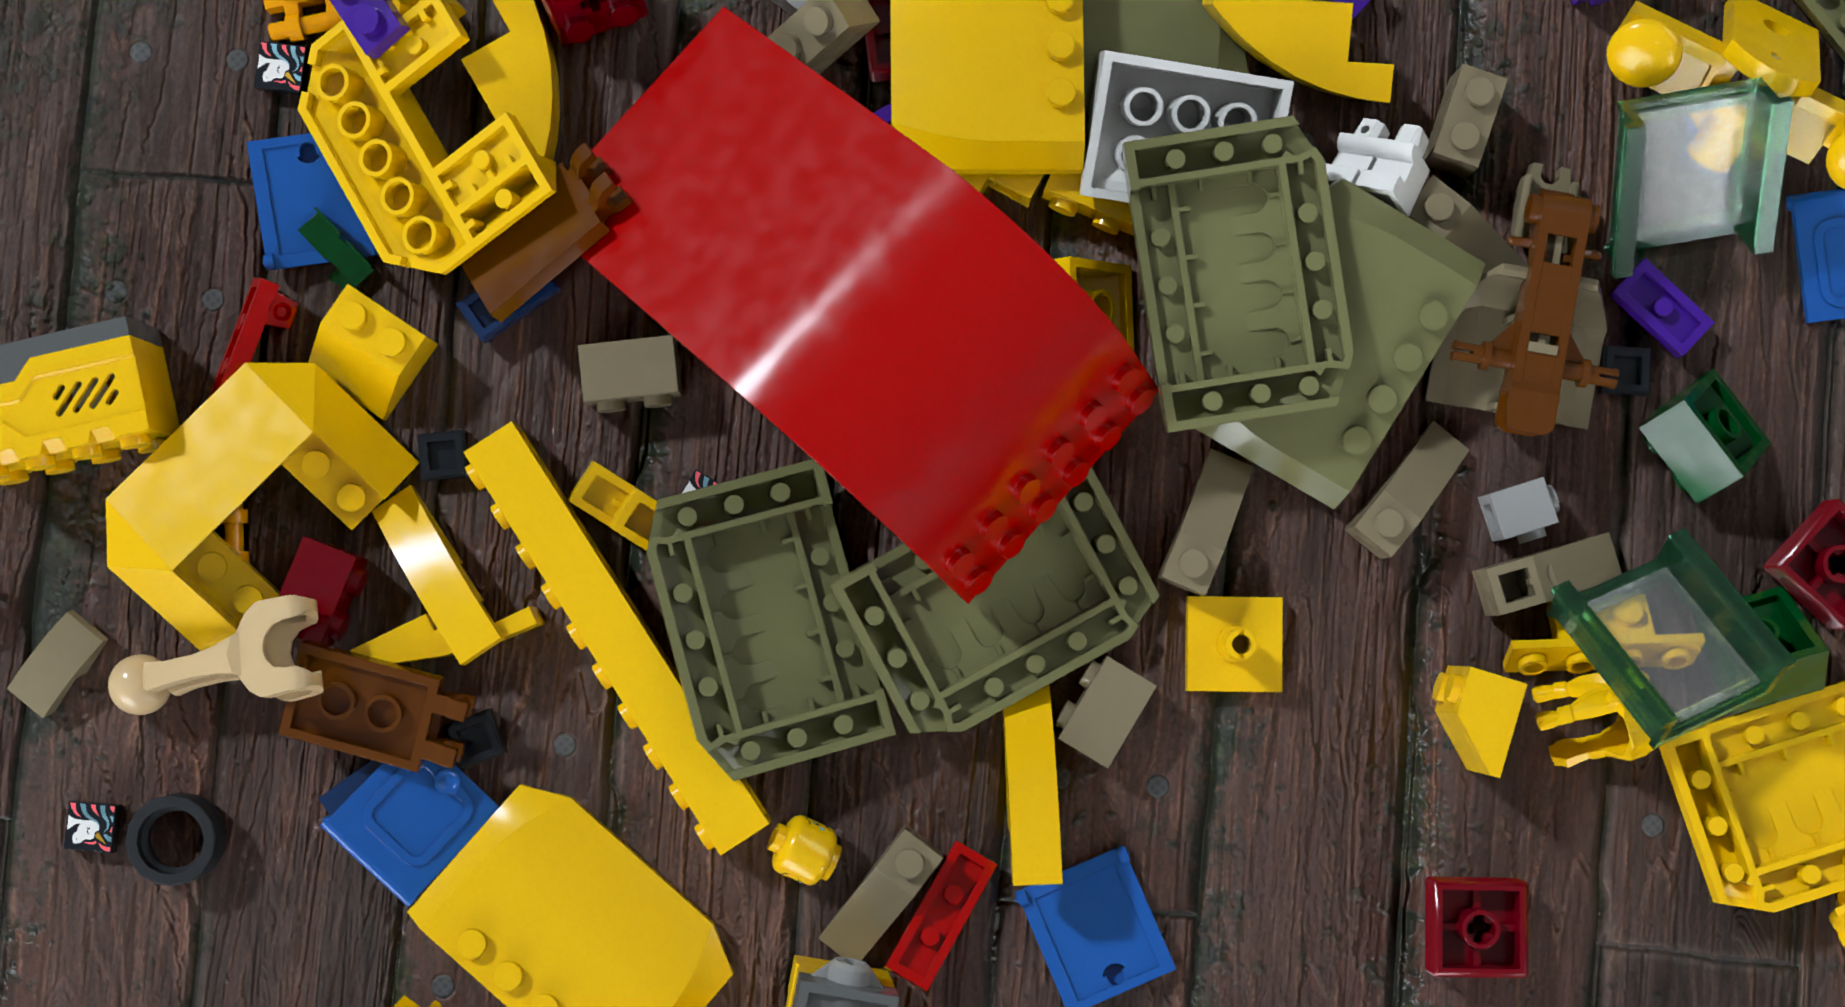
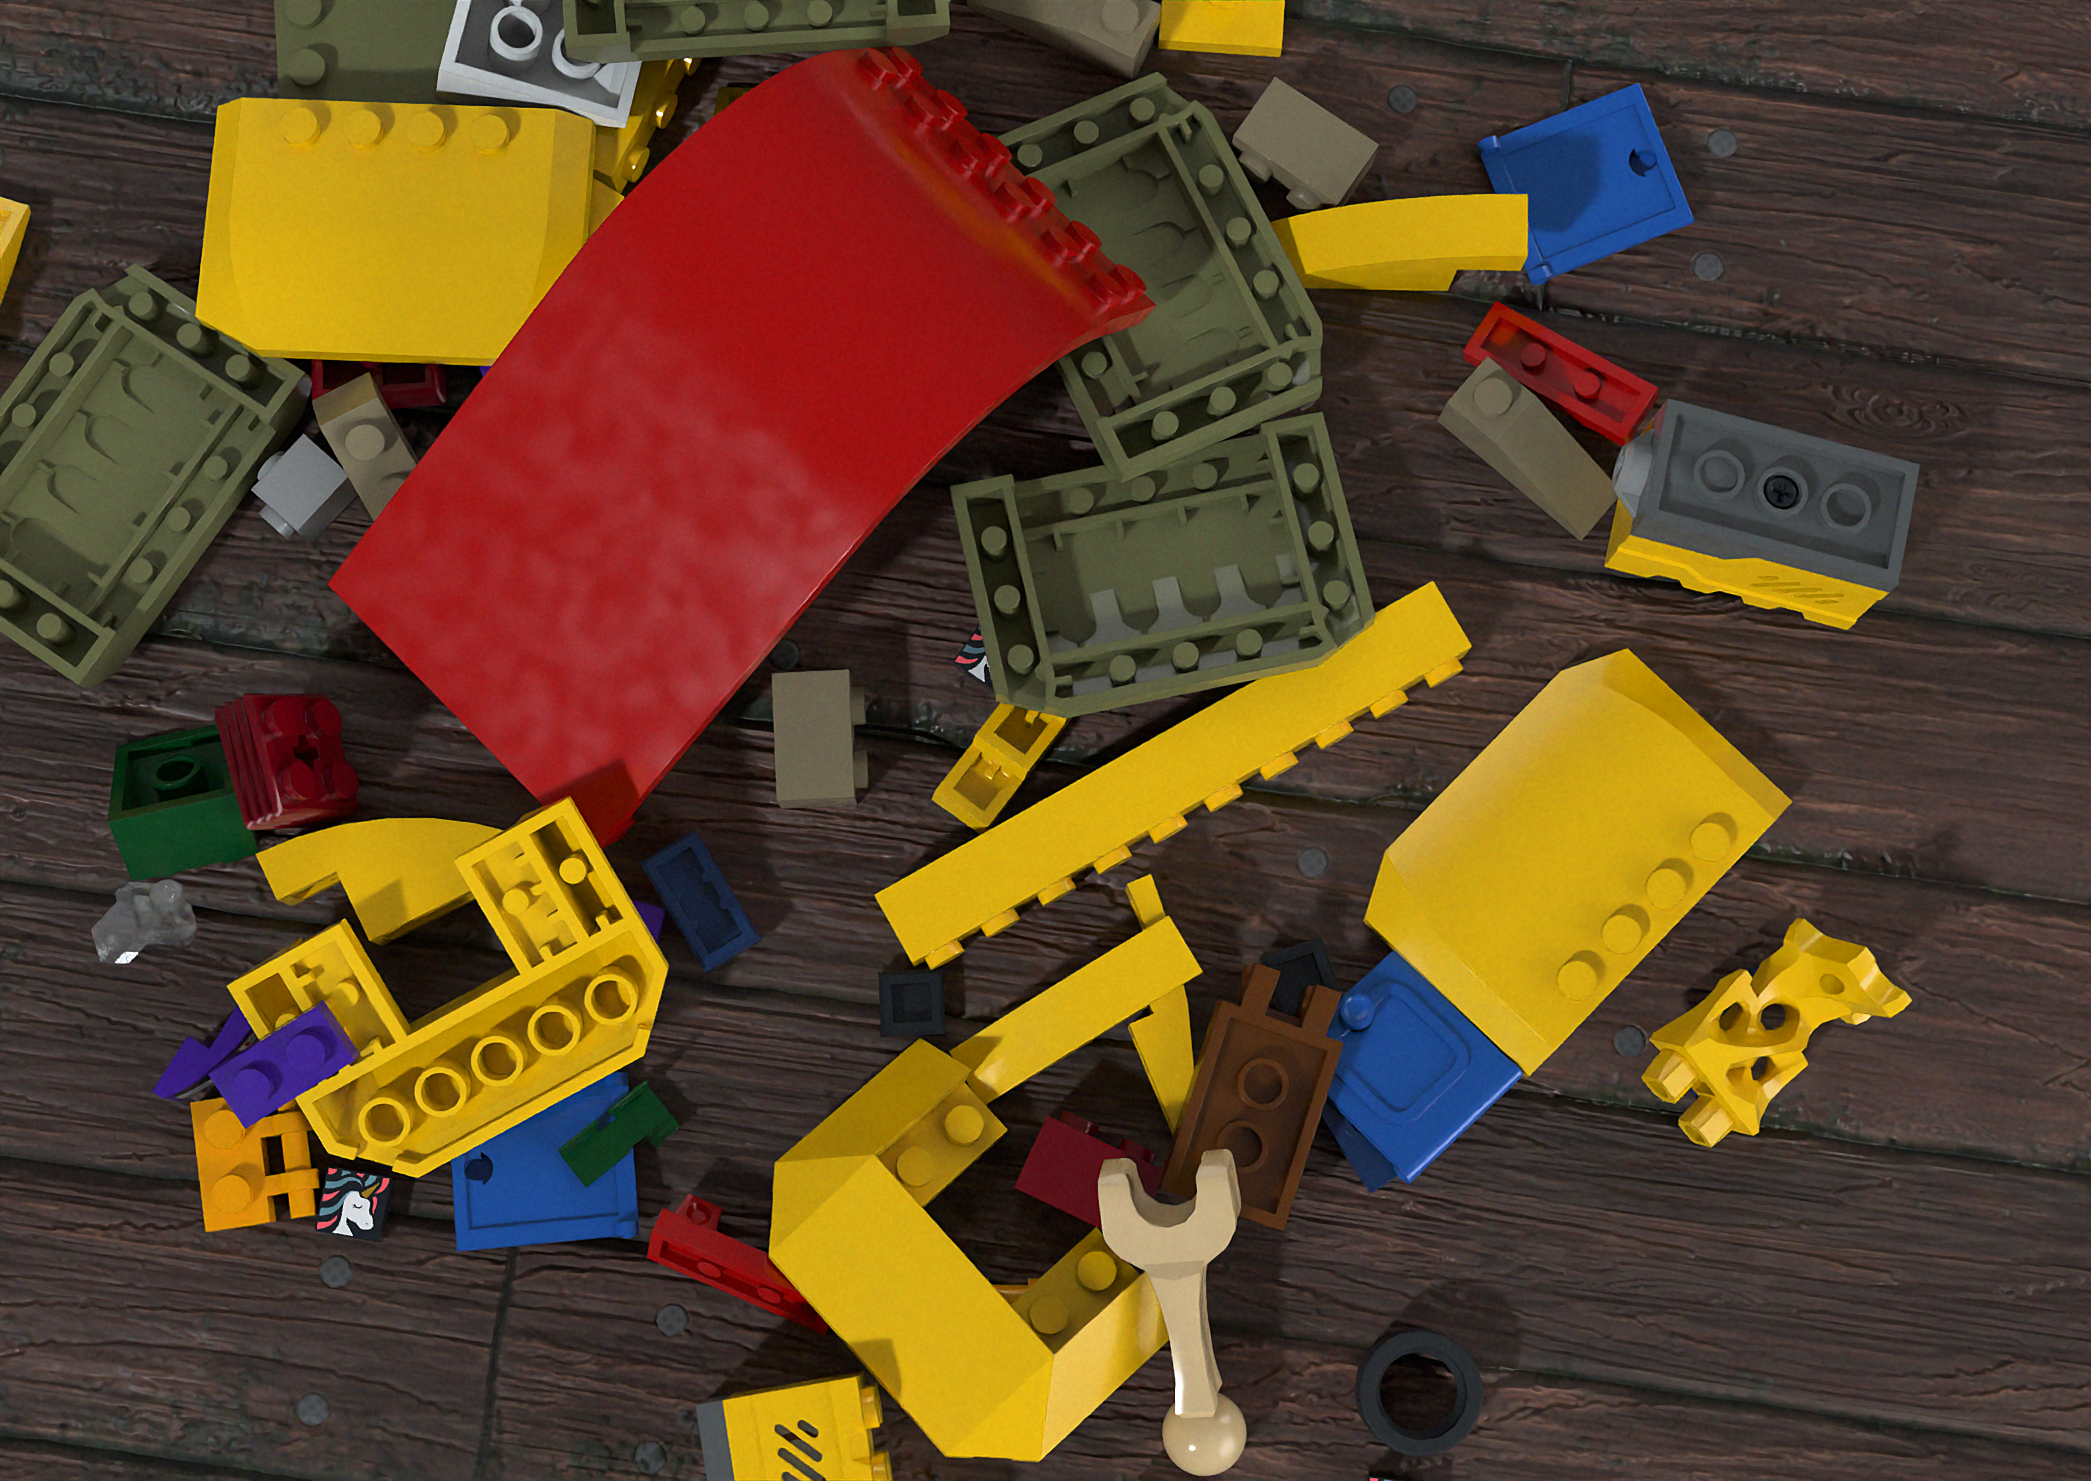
camera: 90 degrees left, 5 degrees down
yellow slope [308,284,438,421] -> none
reddish brown tile [460,142,632,322] -> none
yellow head [767,815,842,886] -> none

